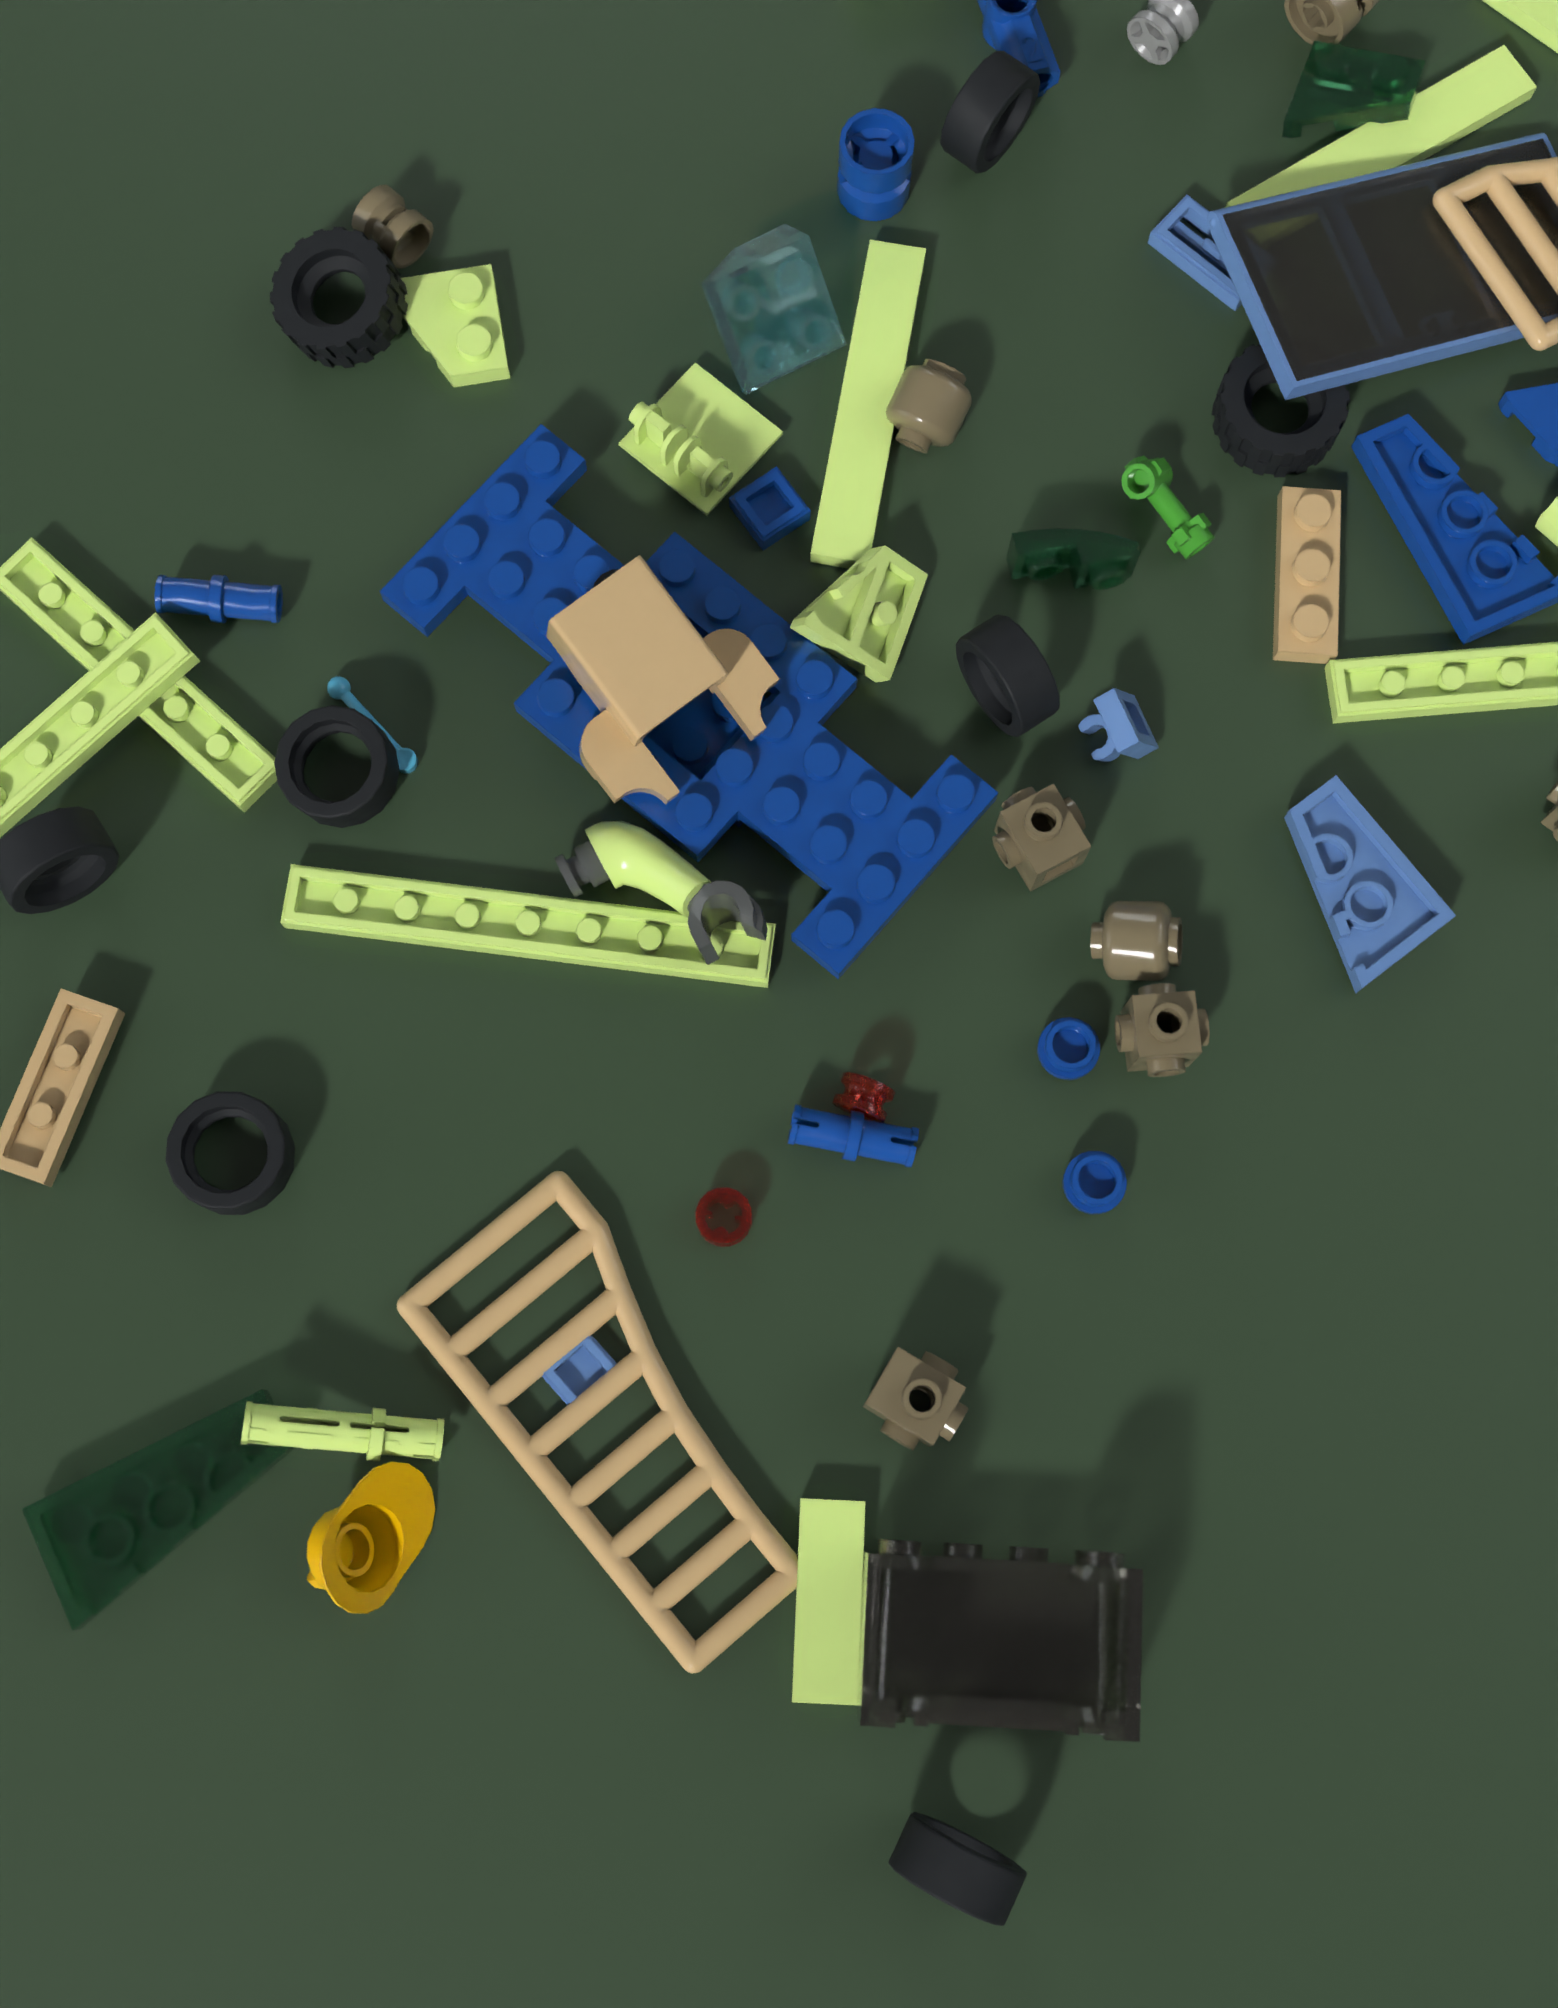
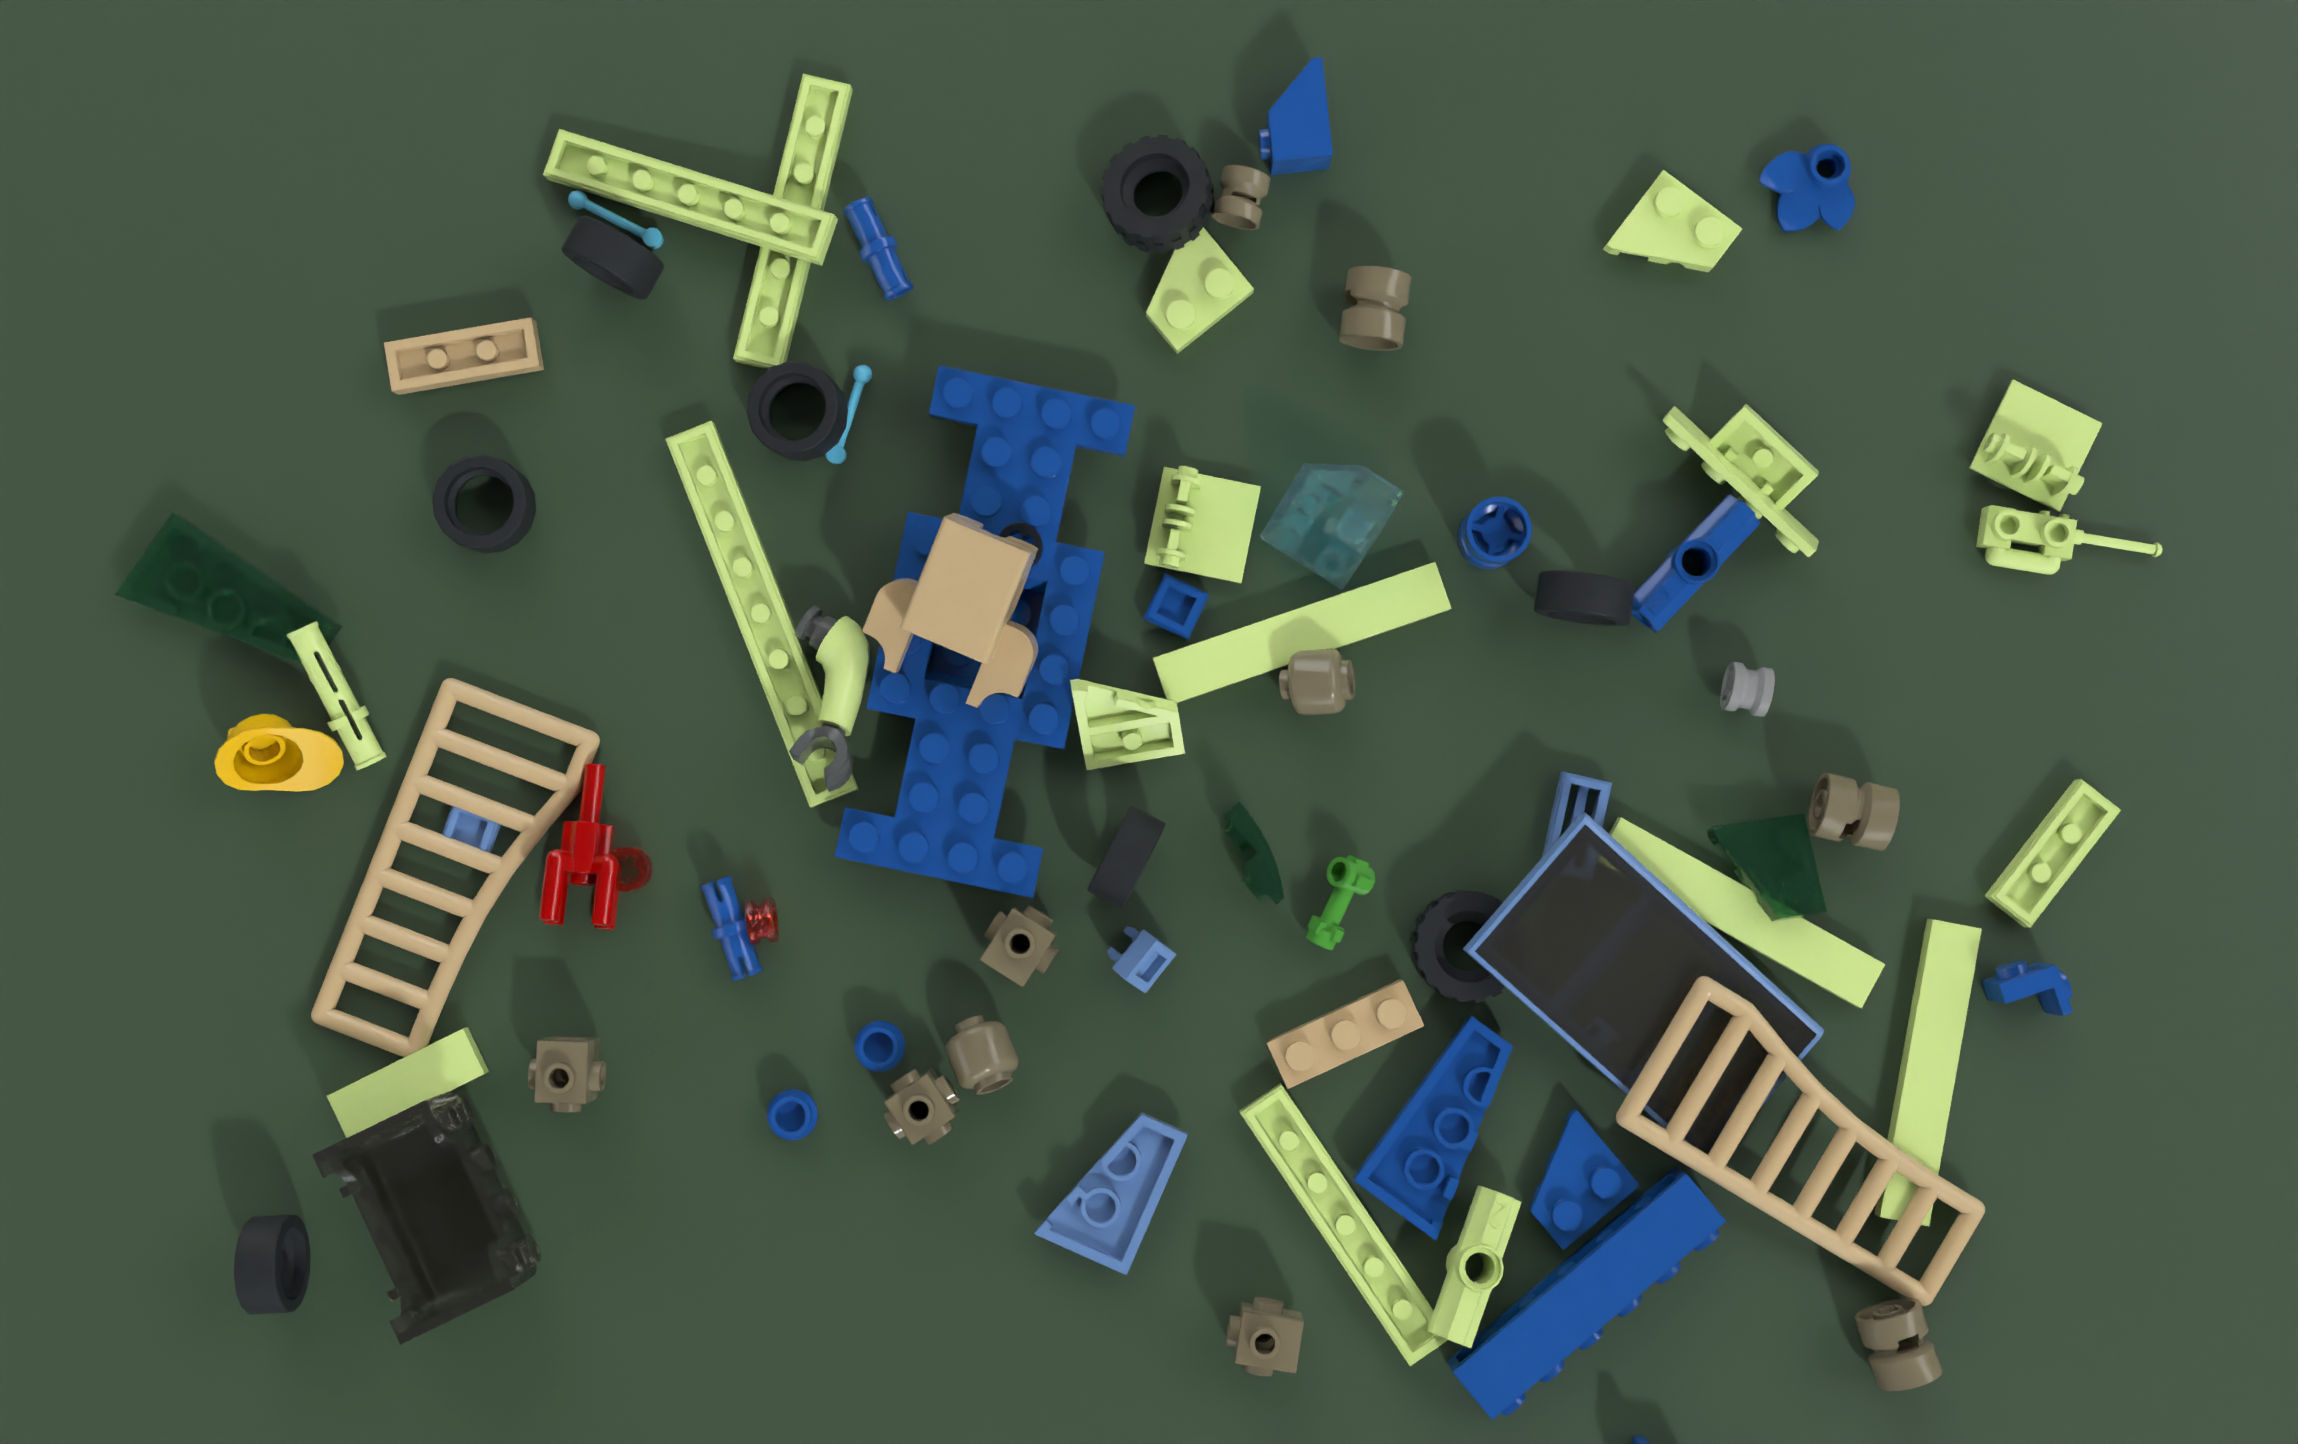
camera: 60 degrees right, 10 degrees up
none -> red plant [539,764,621,930]
none -> blue slope [1258,57,1333,175]
none -> dark tan wheel [1339,266,1411,351]

